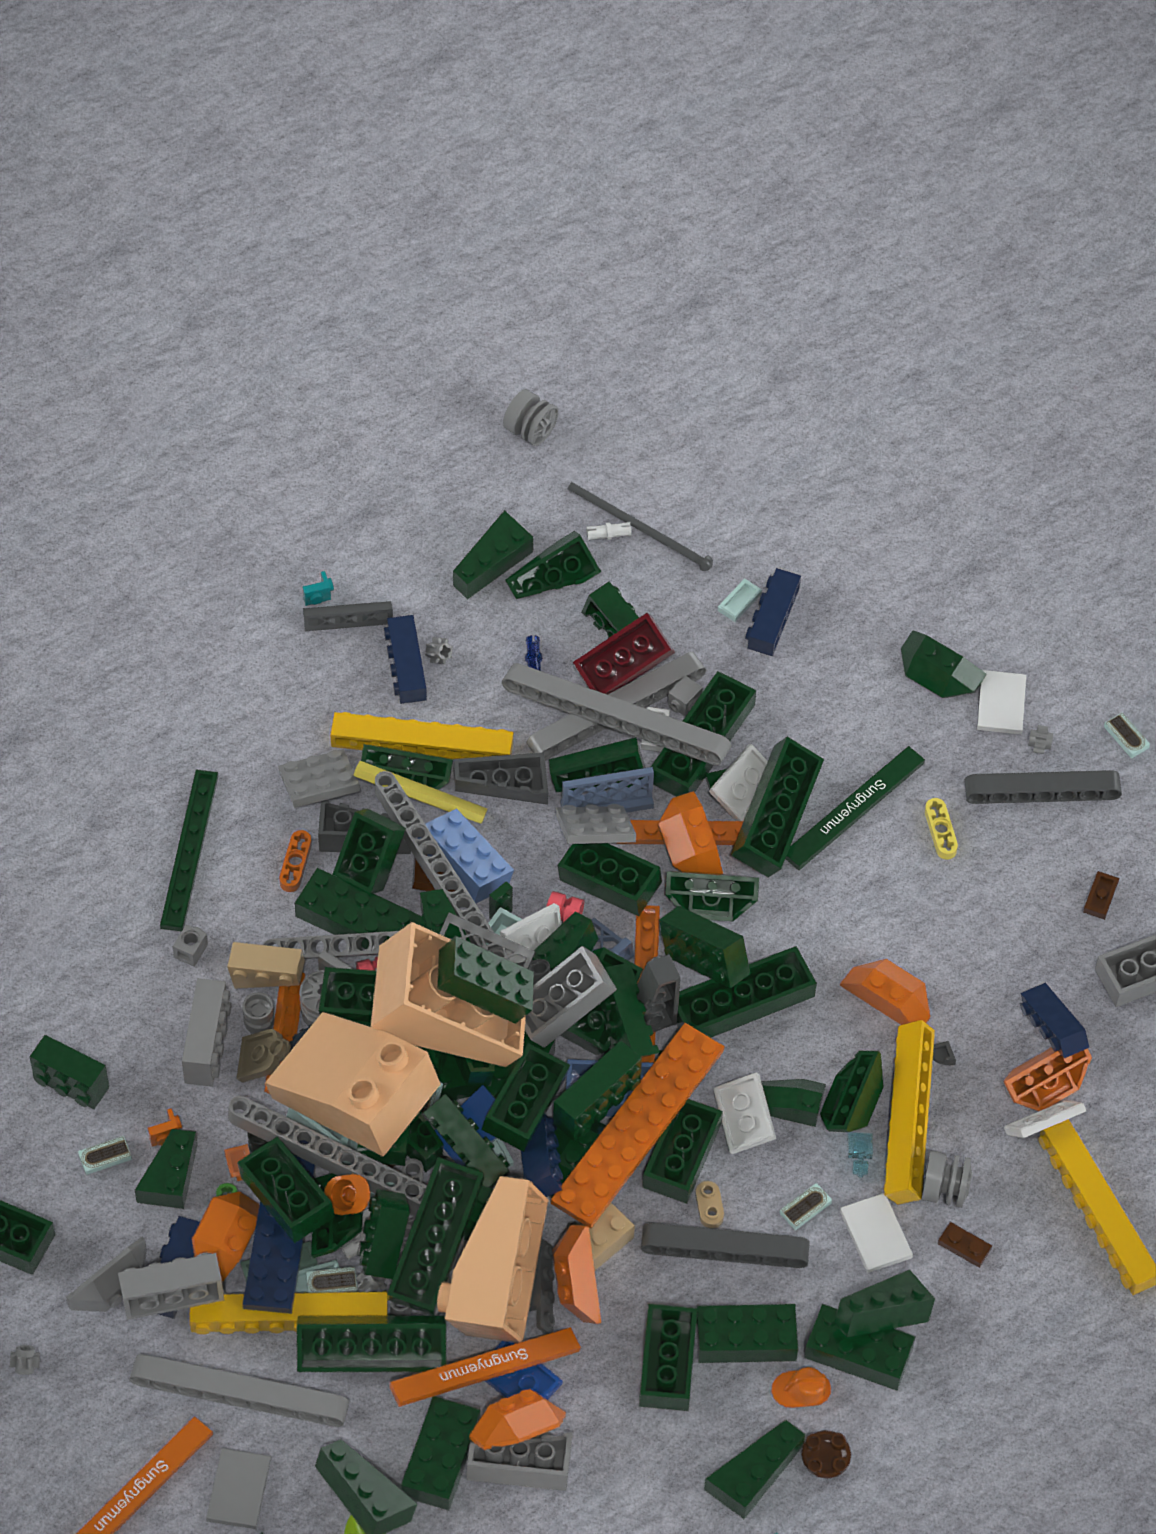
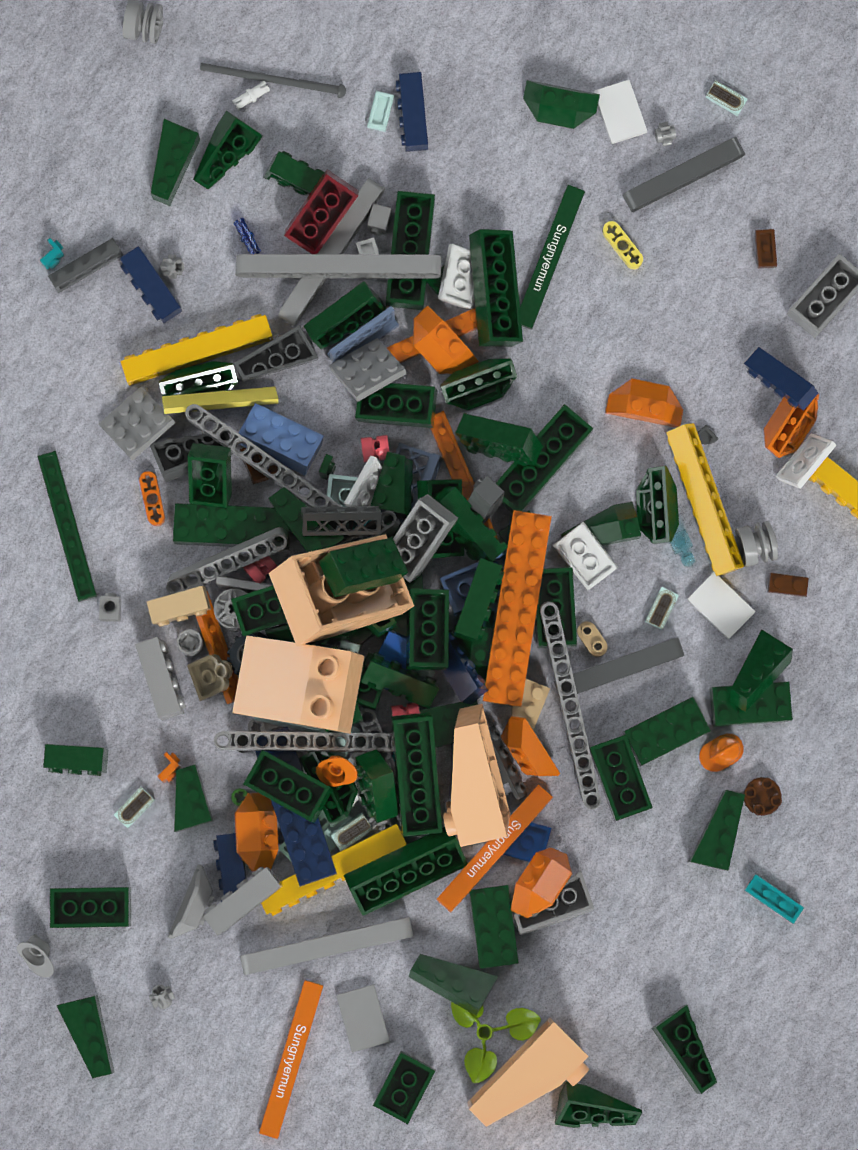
camera: 25 degrees left, 25 degrees up
orange bracket [224,1144,250,1181] -> none
none -> light grey beam [540,601,601,809]

